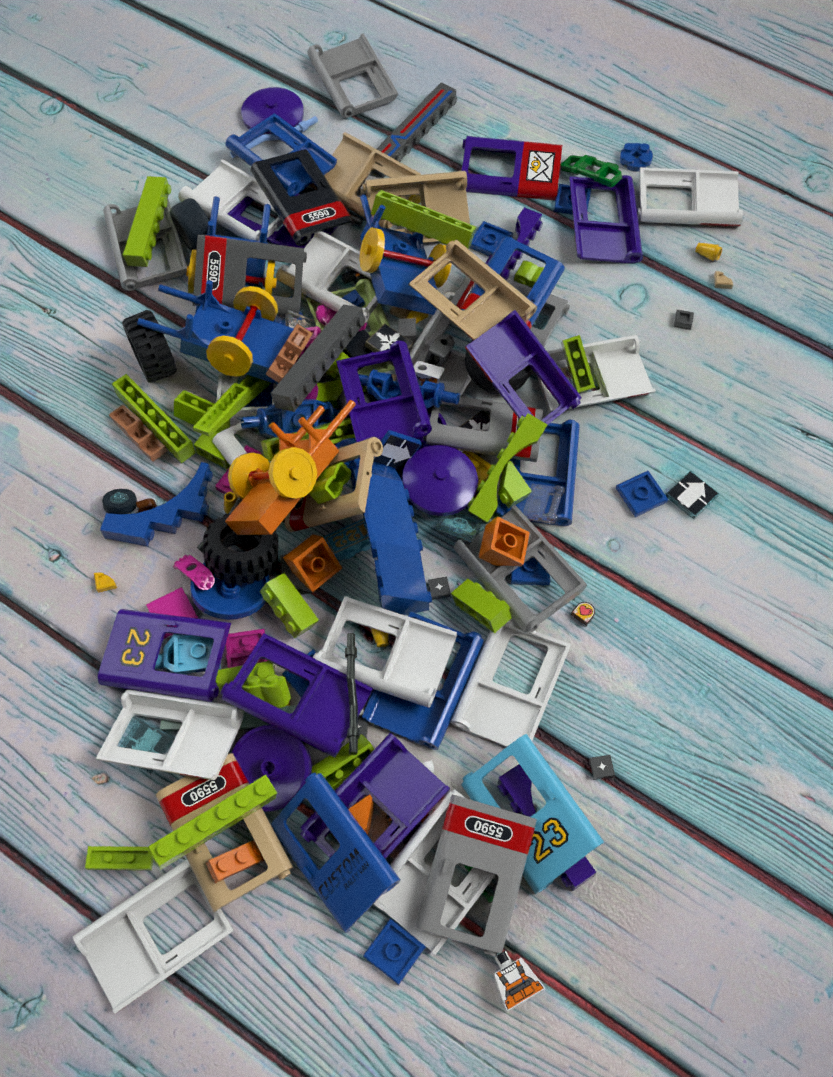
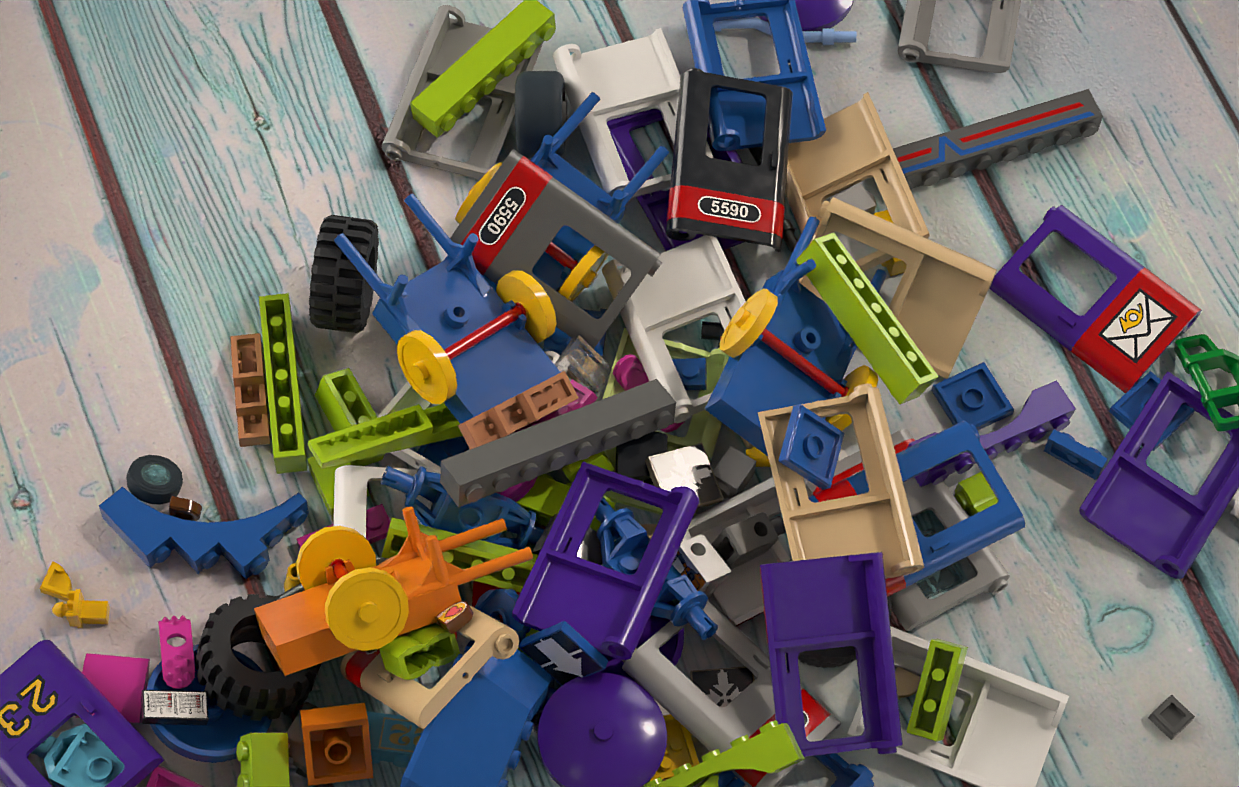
camera: 30 degrees right, 0 degrees up
none -> yellow piece [52,589,110,628]
none -> tile [141,690,209,725]
none -> reddish brown tile [435,601,474,634]
none -> blue tile [778,404,845,490]
none -> blue plate [1044,429,1107,481]

